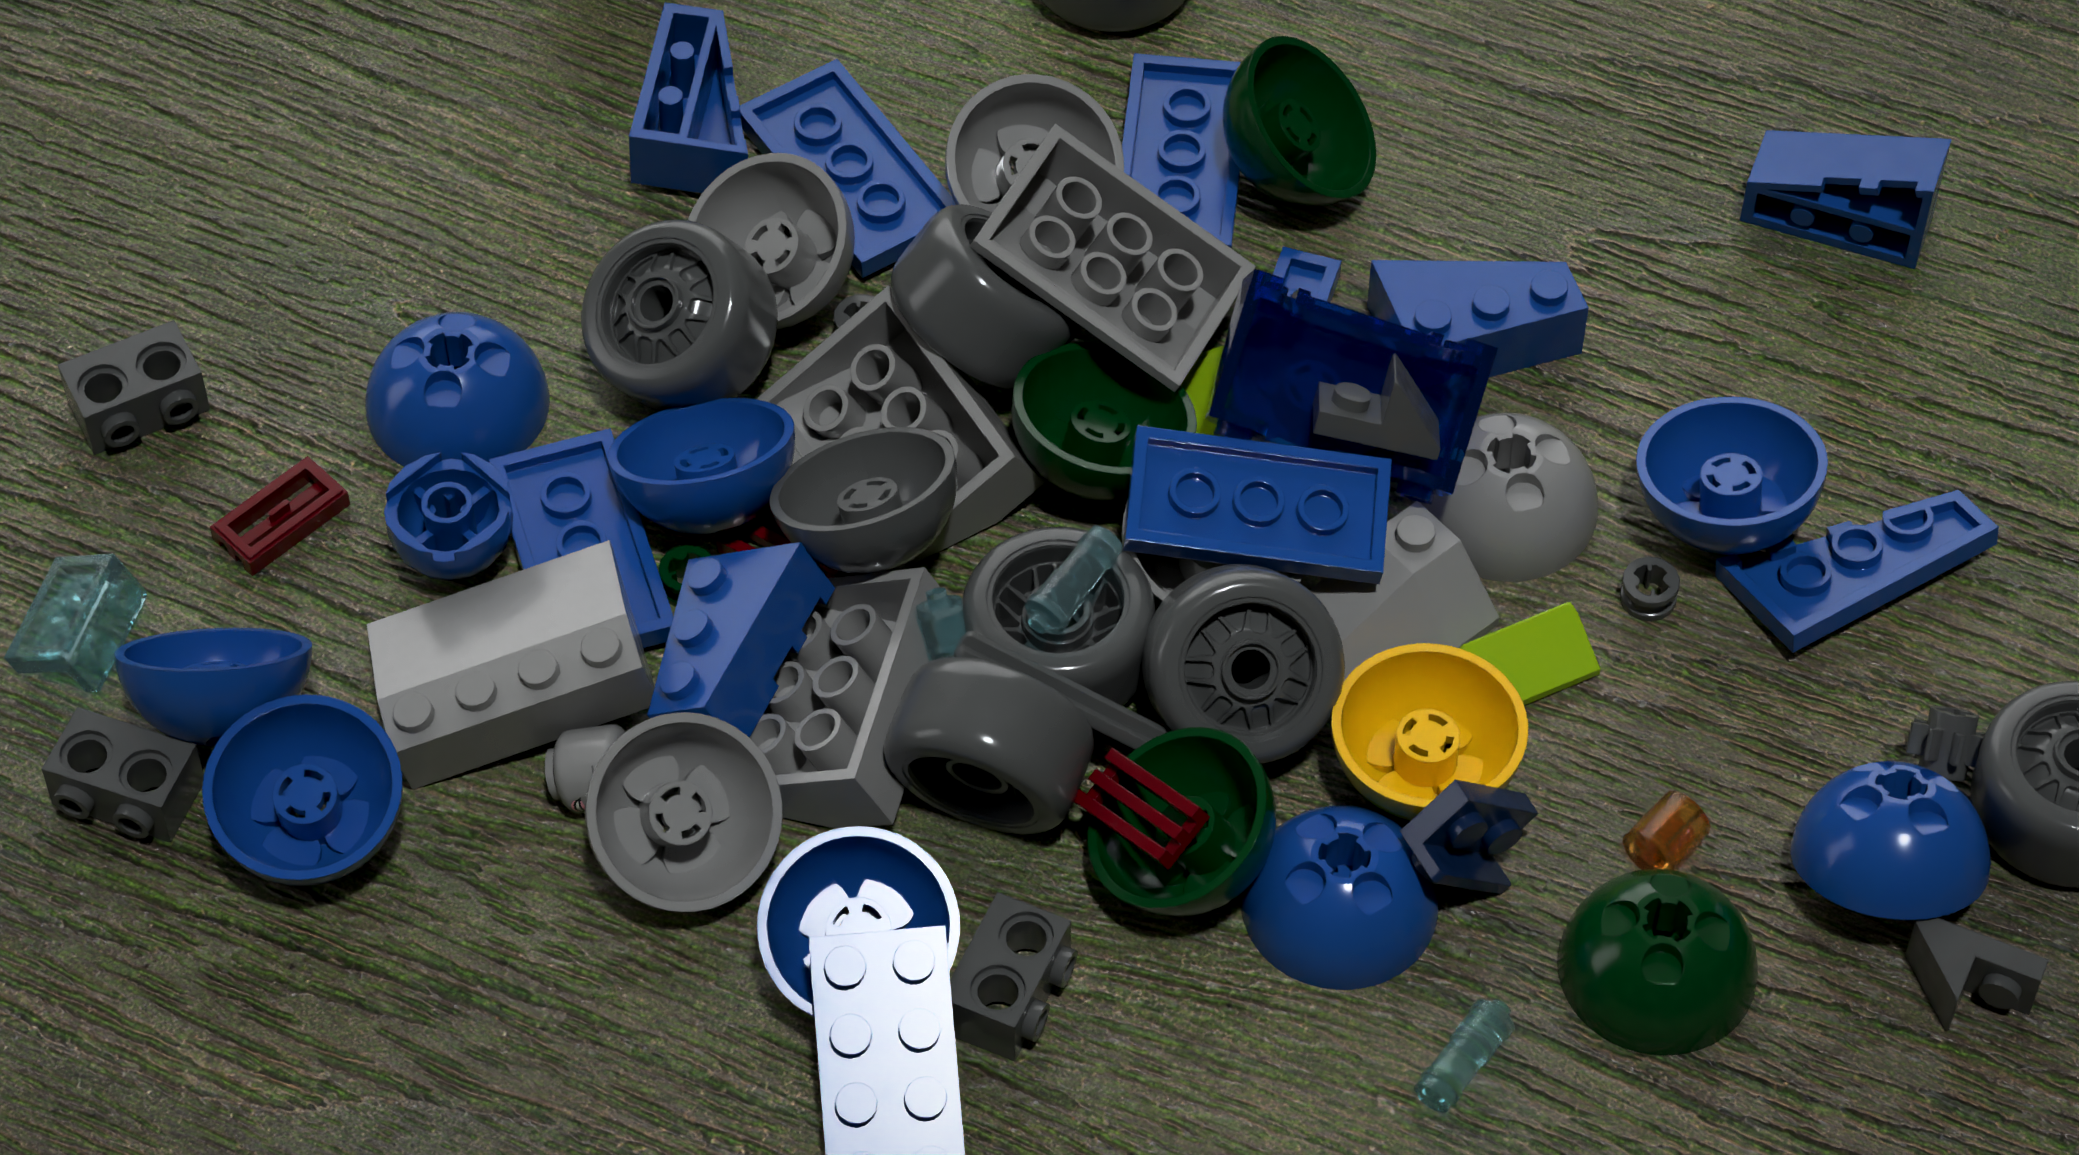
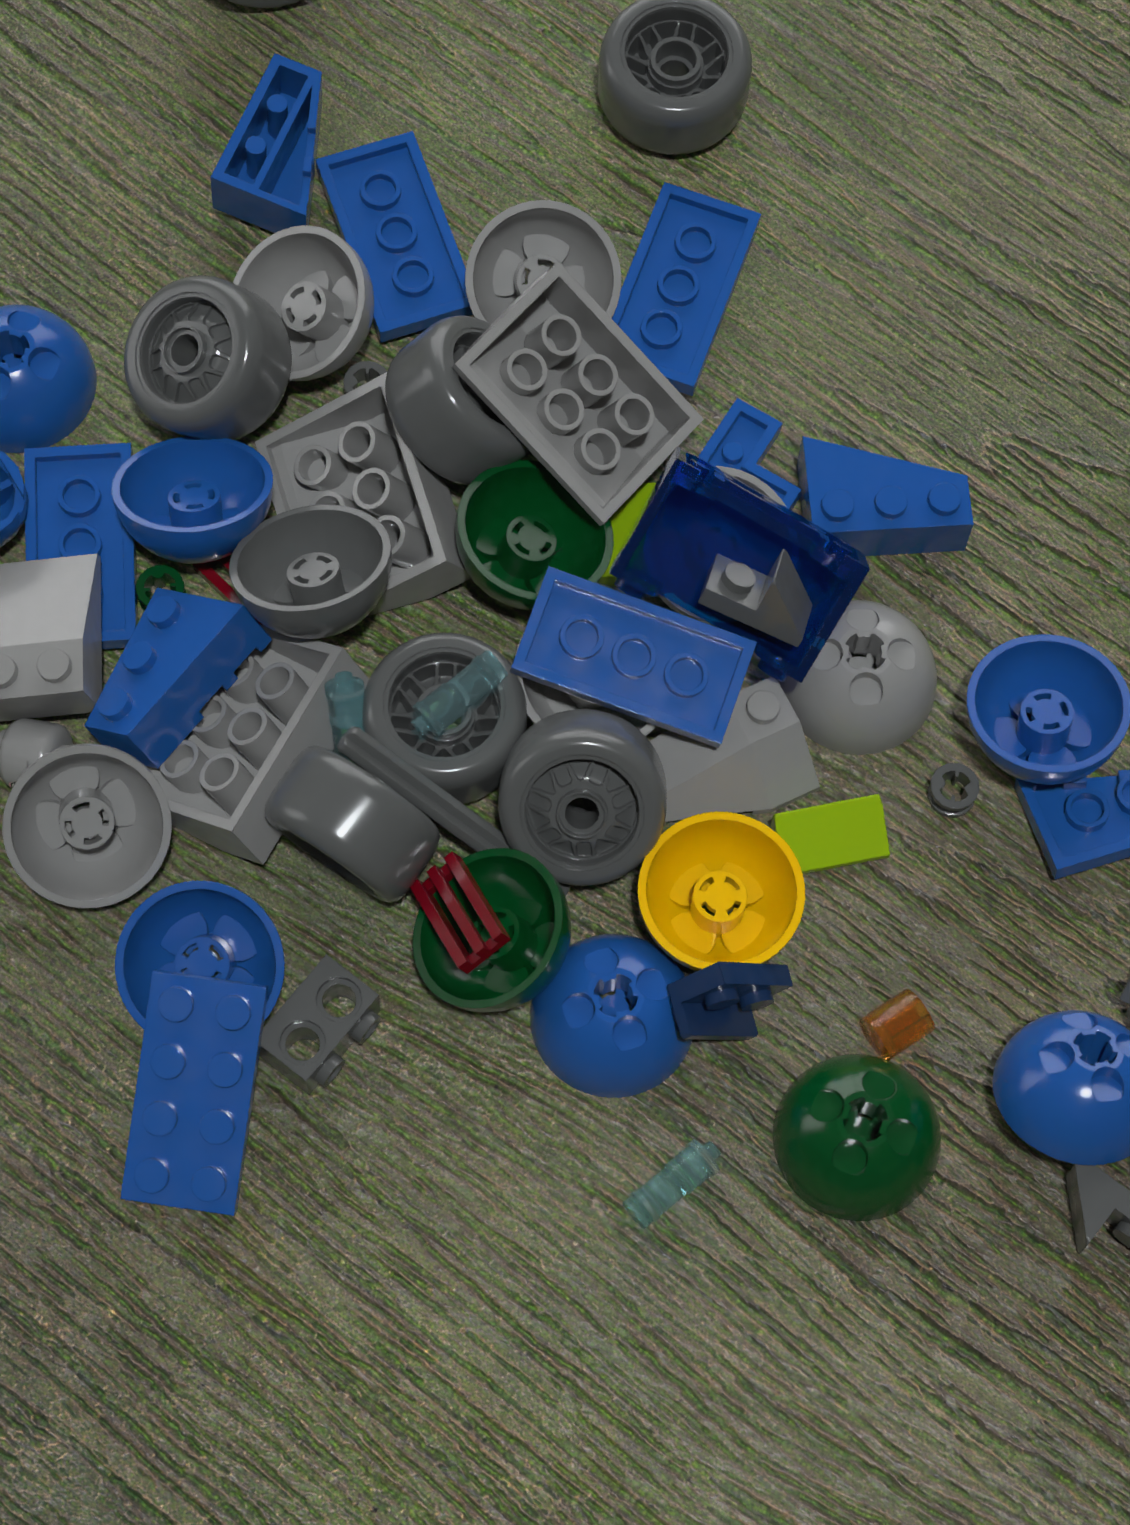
camera: 10 degrees right, 15 degrees up
dark green piece [1222,36,1376,207] -> none

